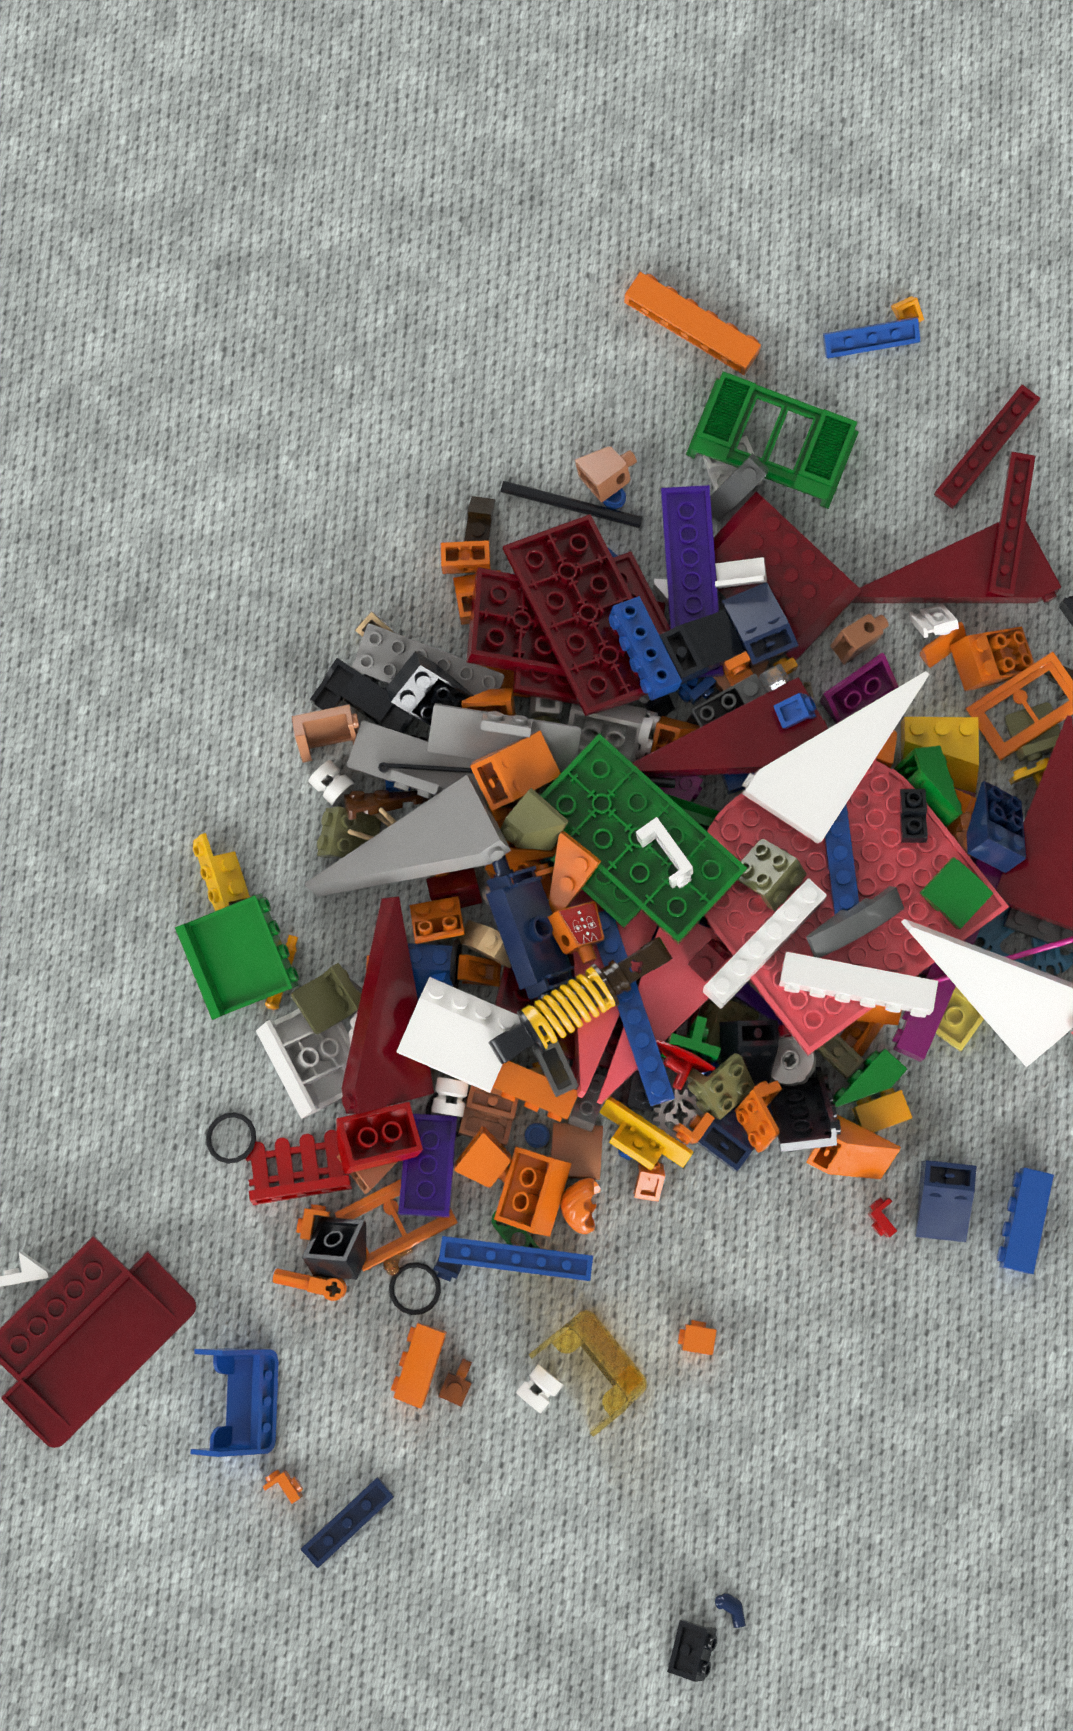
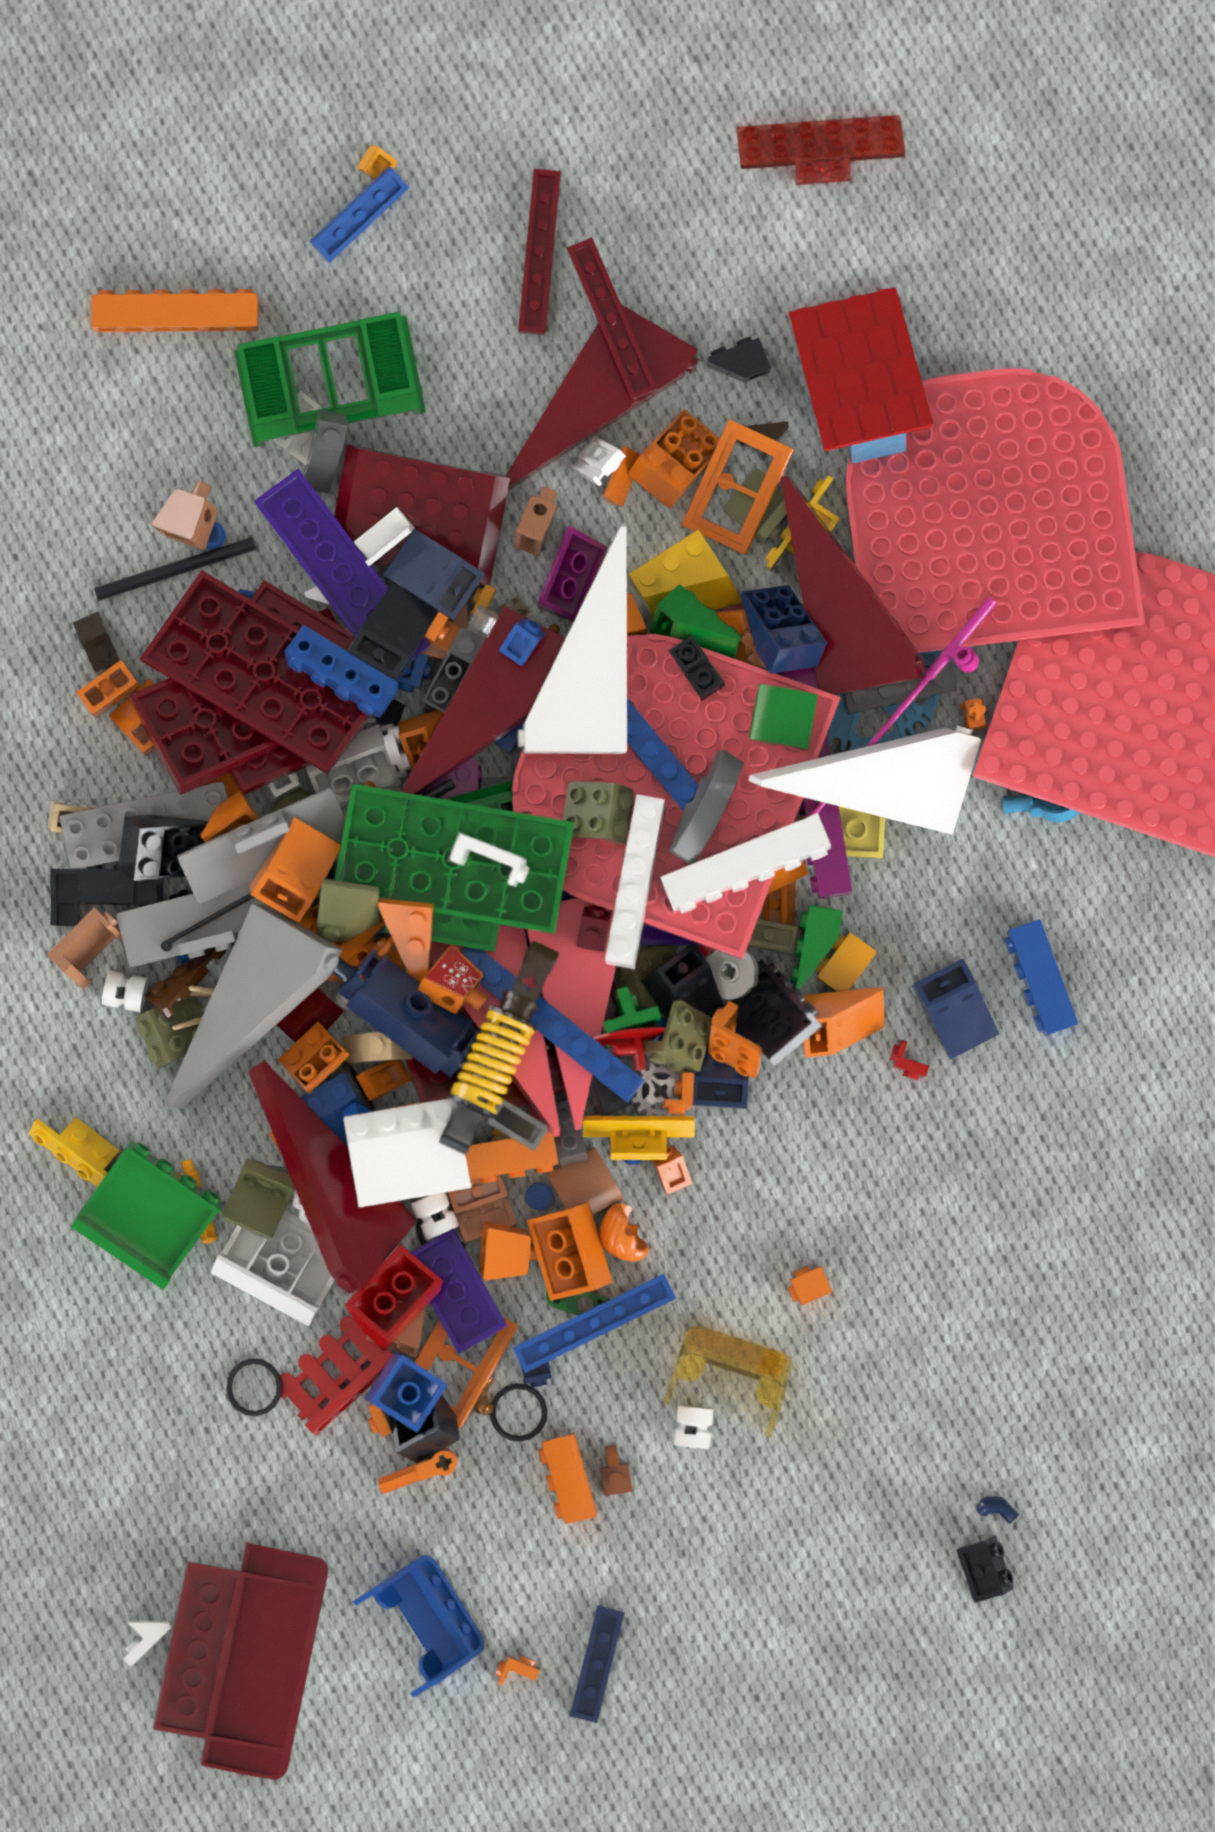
camera: 35 degrees left, 5 degrees up
none -> blue slope [365,1351,448,1432]

